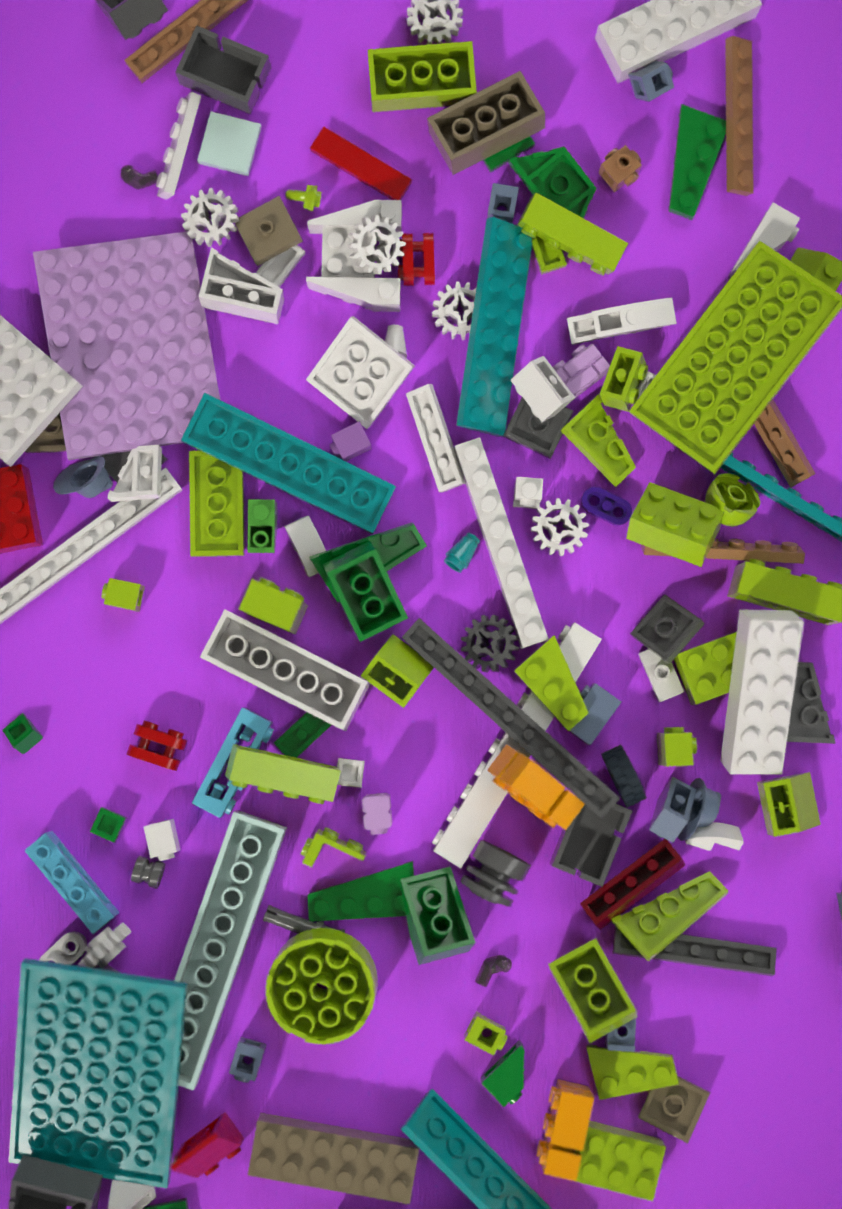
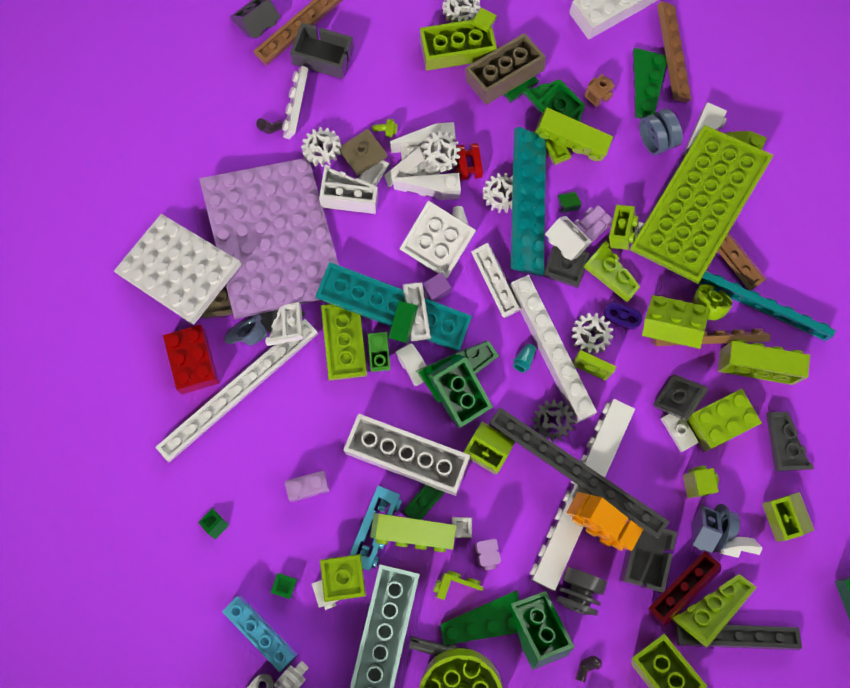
camera: 10 degrees left, 10 degrees down
lime brick [101,578,145,612] -> none
red brick [126,720,188,771] -> none
dark grey wheel [131,855,165,889] -> none
light aqua tile [197,111,262,176] -> none
lime brick [239,577,308,635] -> none
red tile [310,126,412,200] -> none
sand blue brick [487,183,519,224] -> none
white brick [513,477,543,509] -> none
lime wing [514,635,588,731] -> none
sand blue brick [562,683,621,745] -> none
white slope [567,297,677,345] -> none
black wheel [601,745,647,808] -> none
sand blue brick [628,61,674,102] -> none
white brick [720,610,804,774] -> none
none -> lavender brick [284,470,330,502]
none -> lime tile [320,554,366,602]
none -> white sticker [384,147,425,187]
none -> green tile [388,301,418,343]
none -> white tile [403,282,431,341]
none -> lime tile [472,7,497,33]
none -> green slope [557,192,582,213]
none -> lime tile [572,350,617,381]
none -> sand blue wheel [639,108,683,156]

